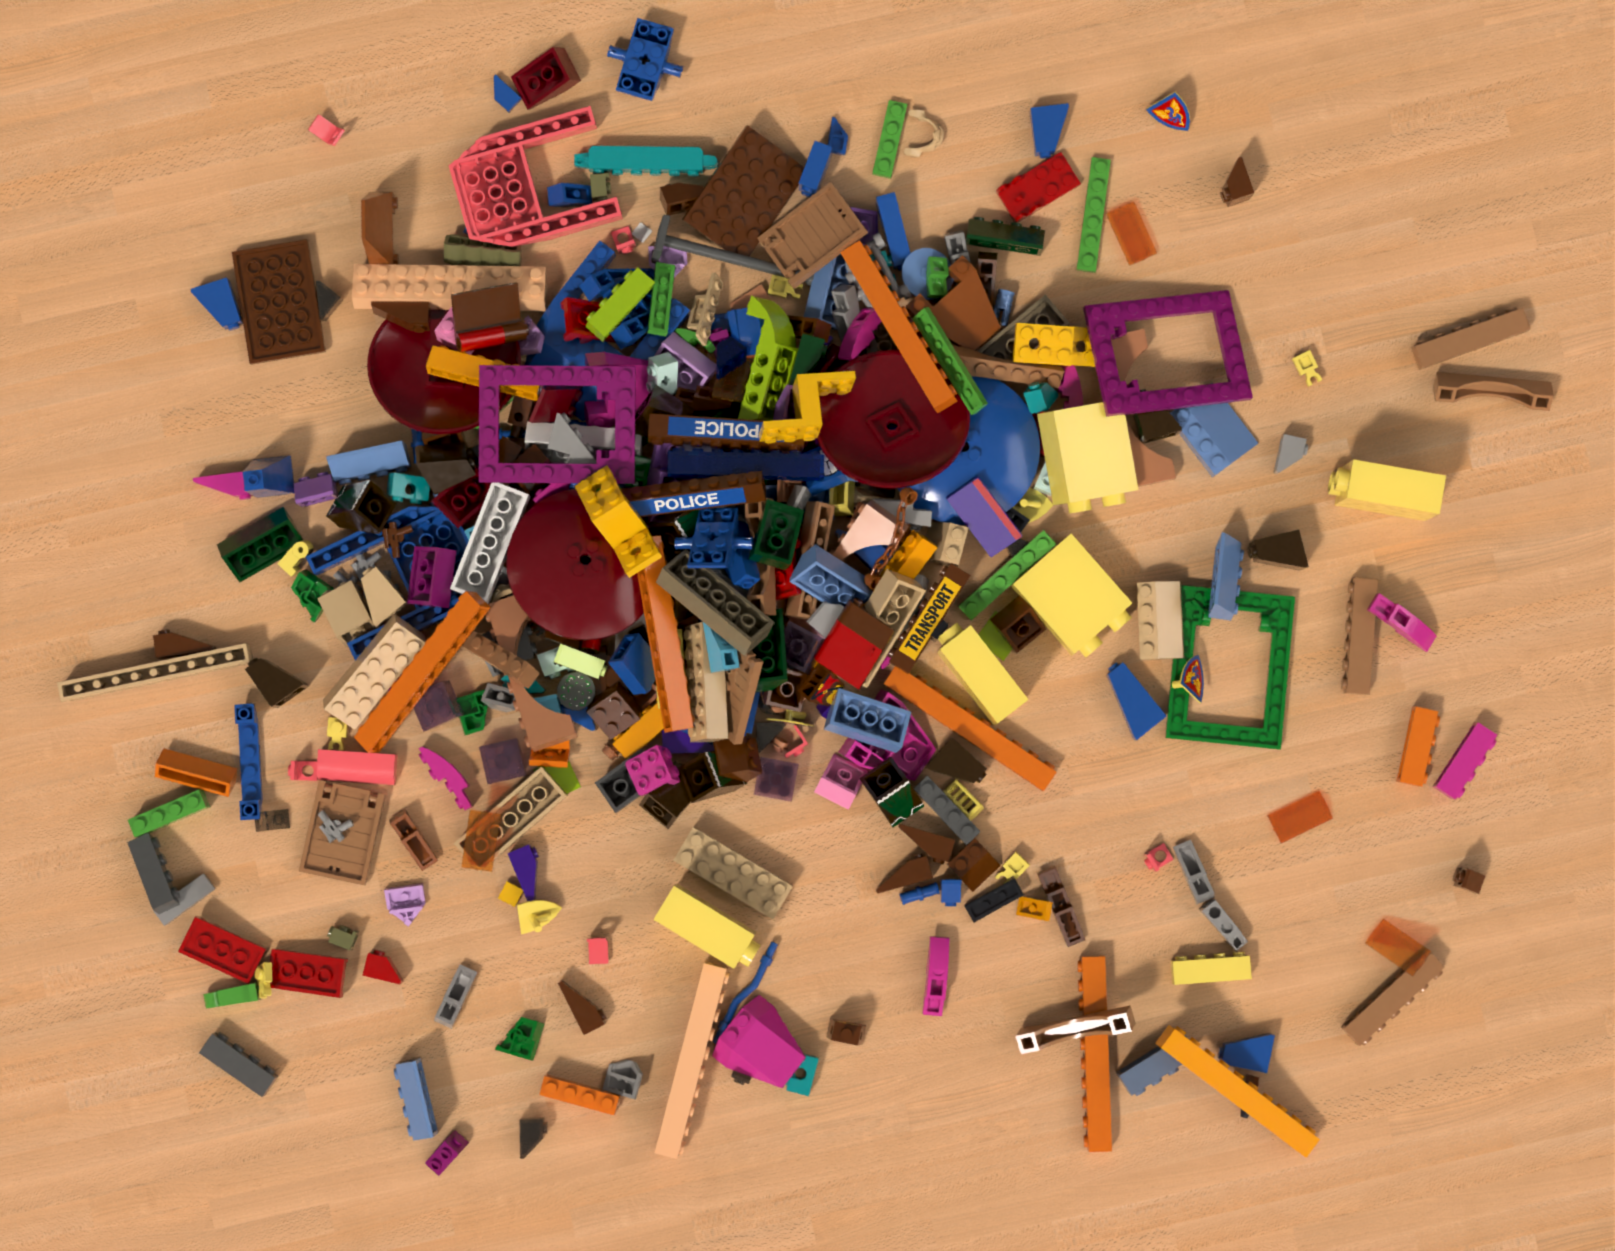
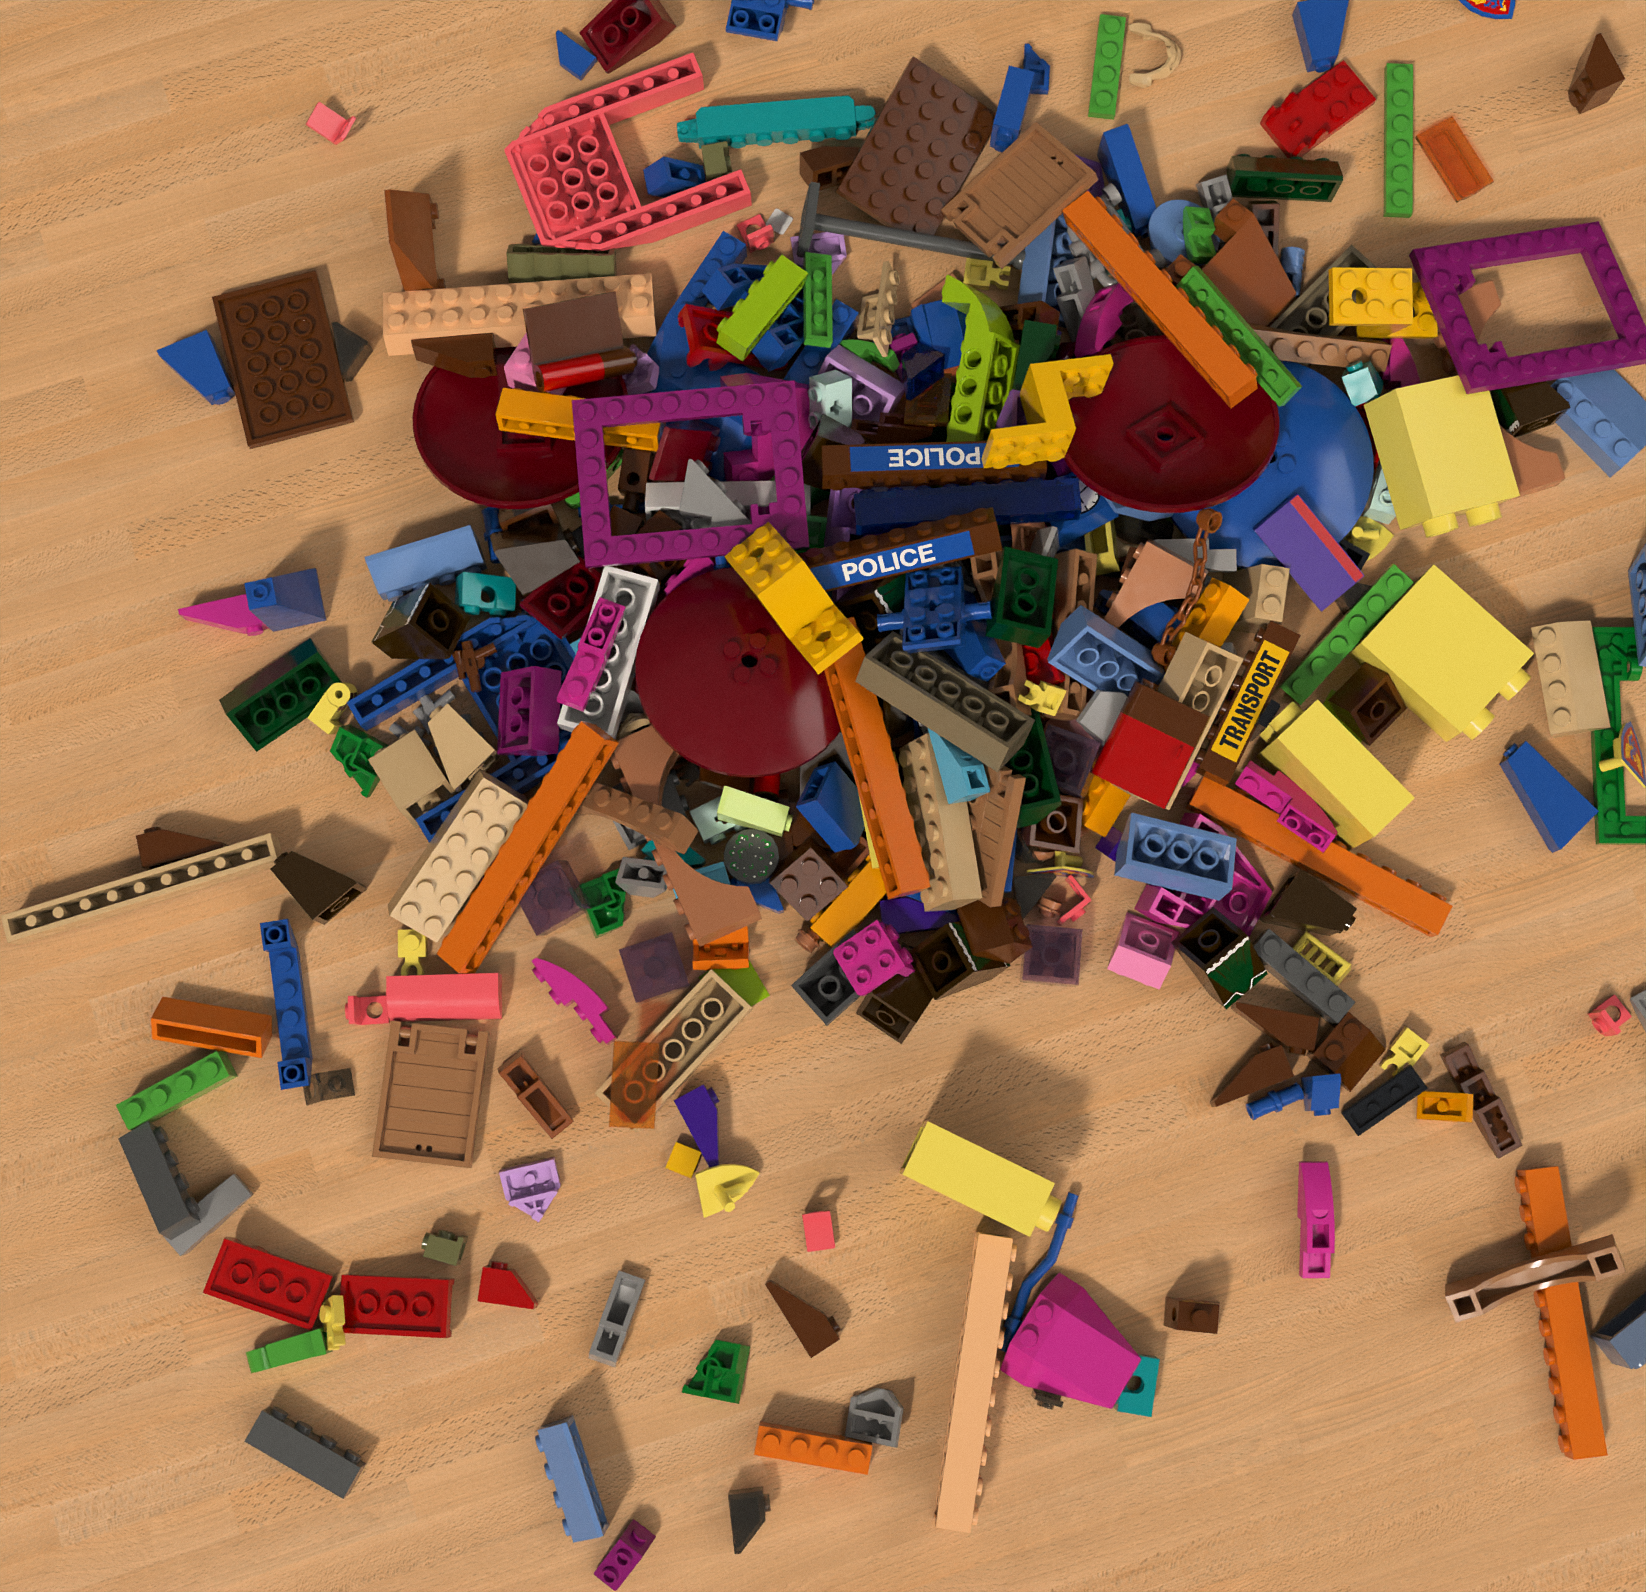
camera: 10 degrees left, 5 degrees down
medium lavender slope [294,472,338,507] -> none
light grey piece [318,810,354,843] -> none
tan brick [673,827,793,919] -> none
reddish brown torso [798,663,845,706] -> none
none -> dark pink slope [557,597,626,712]
none -> light yellow plate [1018,680,1066,716]
none -> dark pink slope [1235,761,1338,853]

